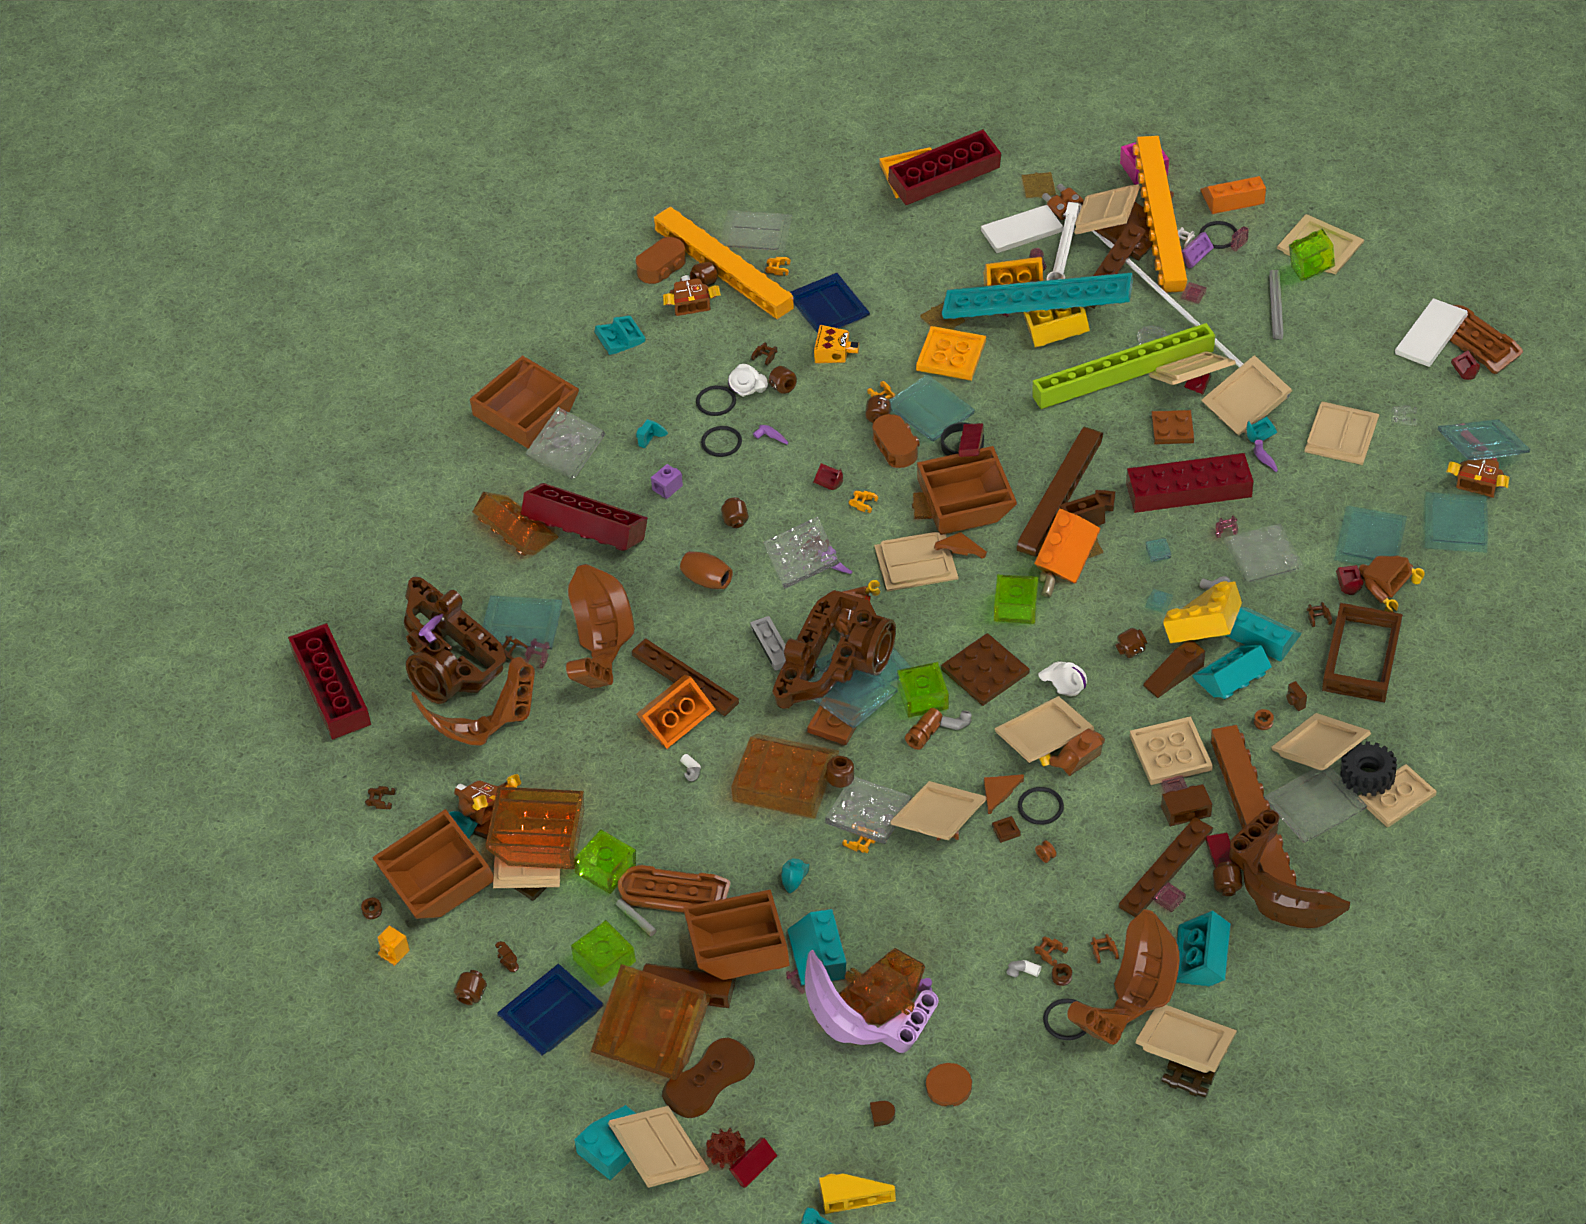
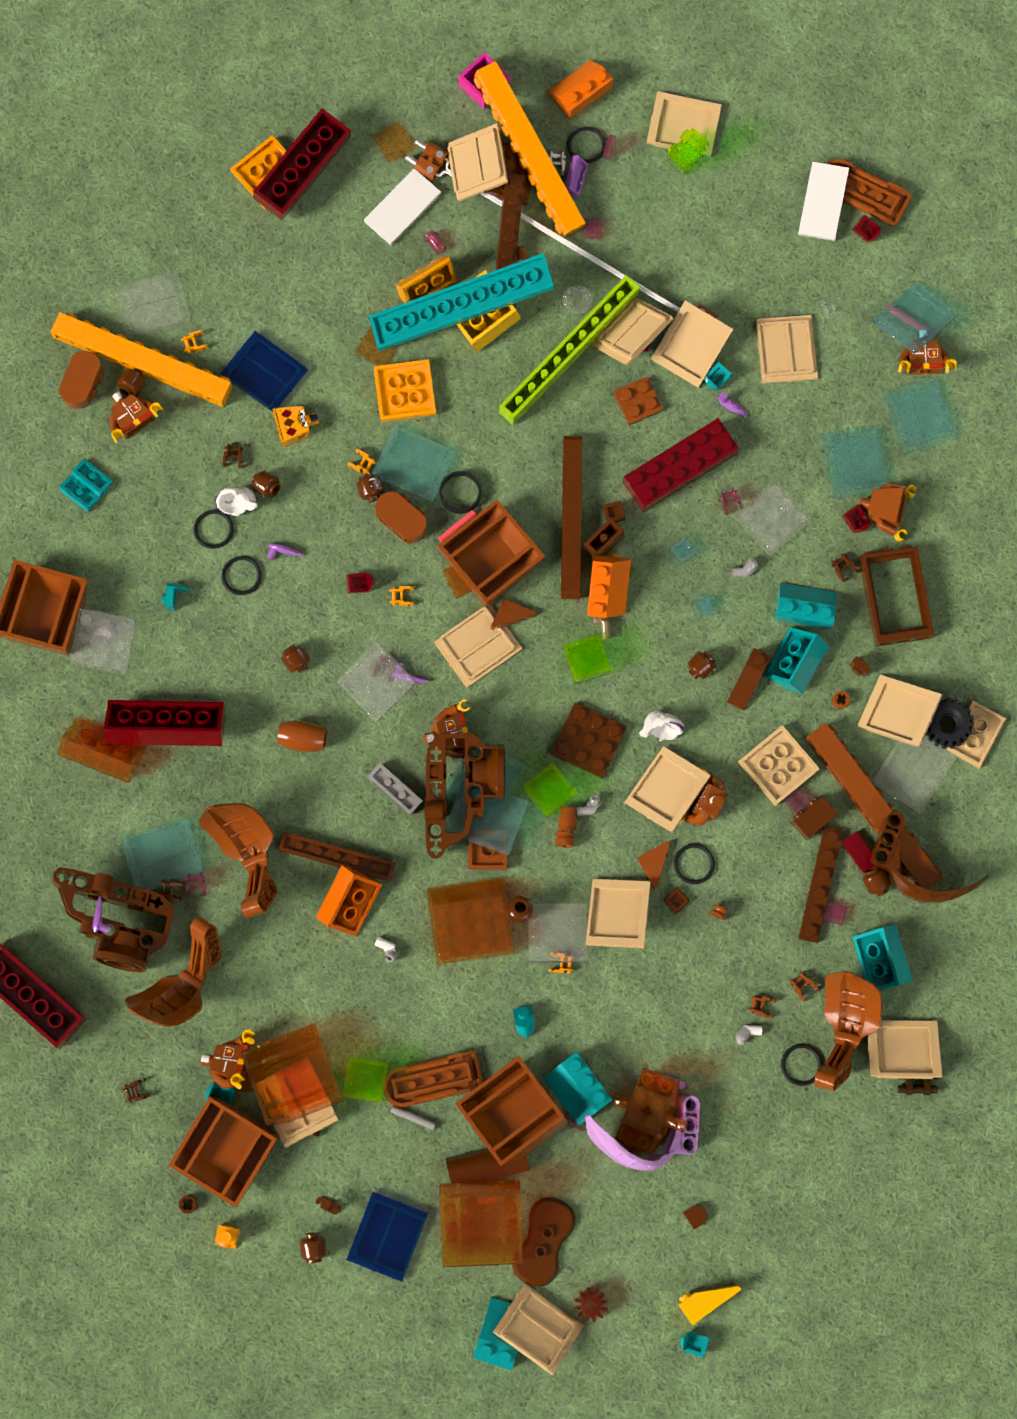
camera: 30 degrees left, 30 degrees up
clear neon green brick [571,920,636,987] -> none
medium lavender brick [651,464,683,499] -> none
dark red tile [729,1137,778,1188] -> none
dark orange tile [926,1063,972,1107] -> none
dark red tile [959,423,984,457] -> none
white piece [1047,202,1080,281] -> none
reddish brown bush [1052,963,1072,986] -> none
yellow slope [1163,581,1242,643] -> none
light grey axle [1269,269,1283,340] -> none

